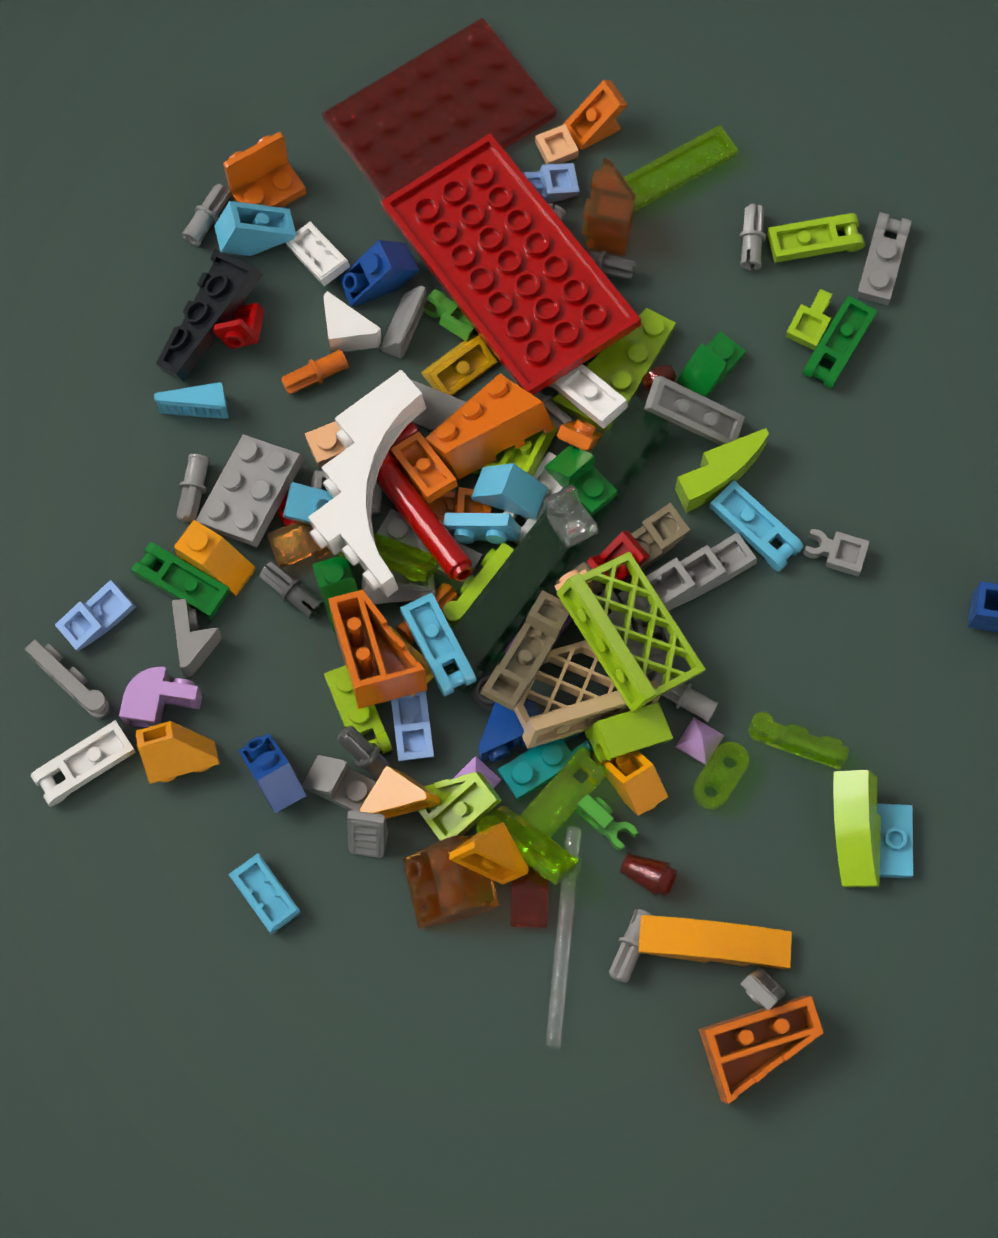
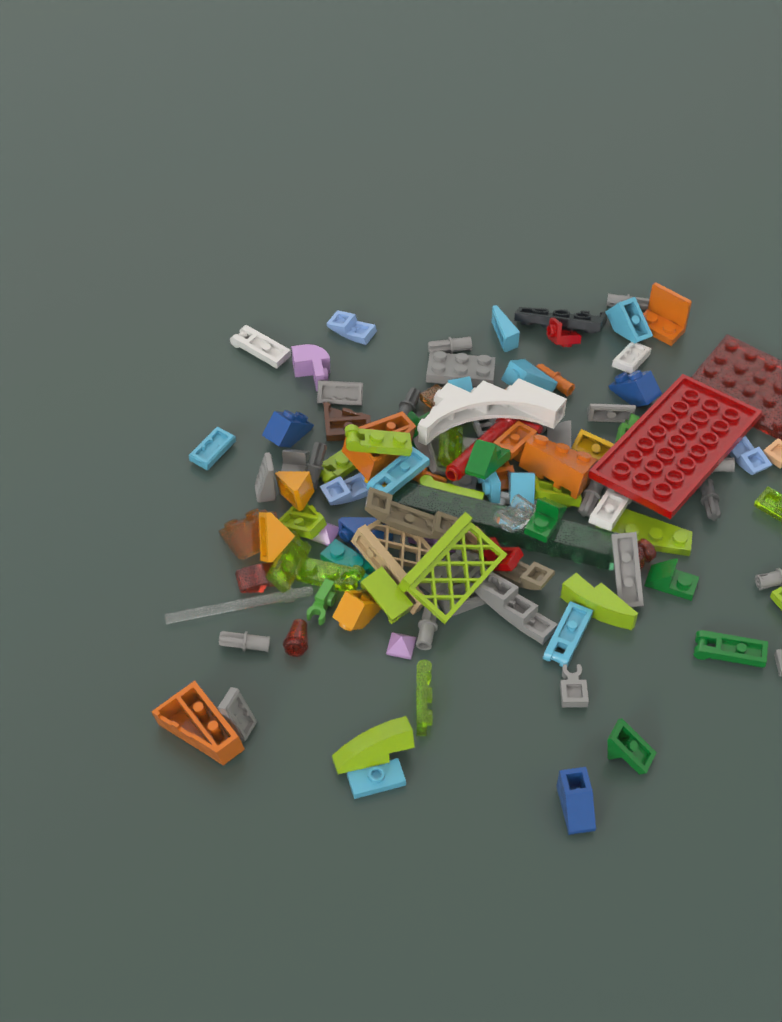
camera: 70 degrees right, 20 degrees down
light grey plate [25,639,111,720] -> none
green plate [130,542,231,620] -> none
light orange slope [136,721,220,784] -> none
light grey slope [172,599,222,678] -> none
light orange slope [174,520,256,596] -> none
white slope [323,291,382,353] -> none
orange plate [556,419,605,451] -> none
clear orange slope [582,158,636,256] -> none
light orange slope [638,915,792,970] -> none
clear neon green plate [693,742,749,809] -> none
lime plate [785,289,833,350] -> none
none -> light grey plate [317,380,363,405]
none -> reddish brown wing [323,402,371,441]
none -> lime plate [345,424,412,456]
none -> green slope [465,439,511,480]
none -> medium azure slope [501,359,558,393]
none -> green slope [607,718,657,775]

